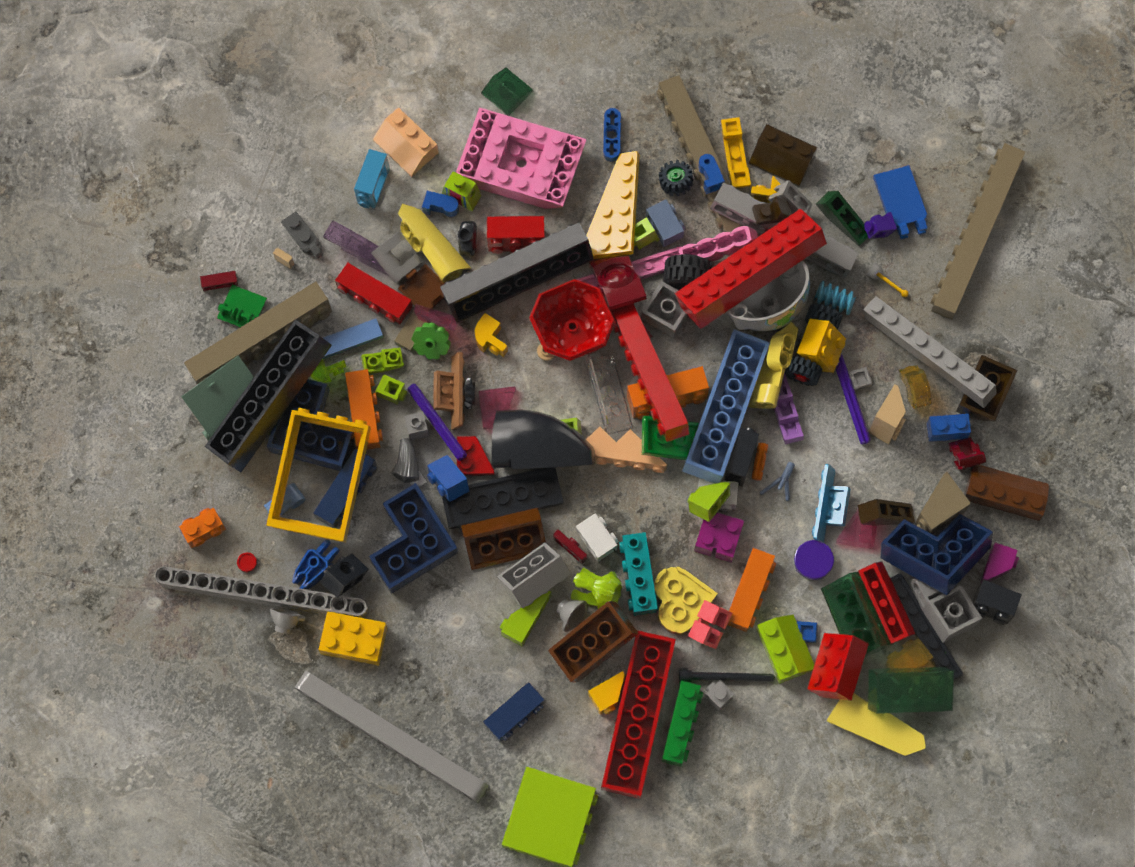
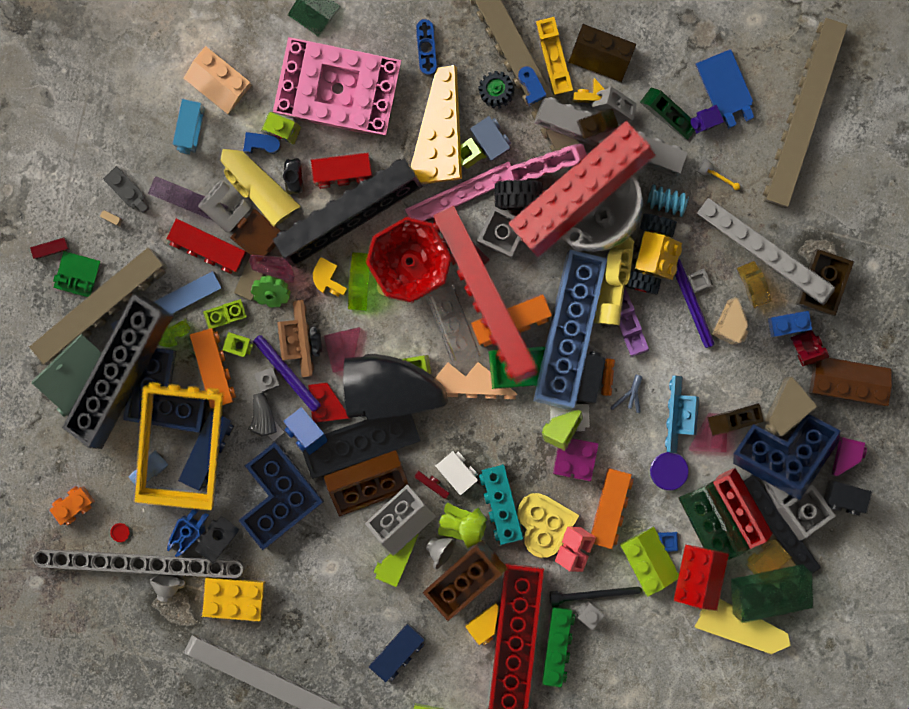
camera: 10 degrees left, 15 degrees up
dark red slope [588,255,647,310] -> none
none -> clear neon green slope [348,252,370,311]

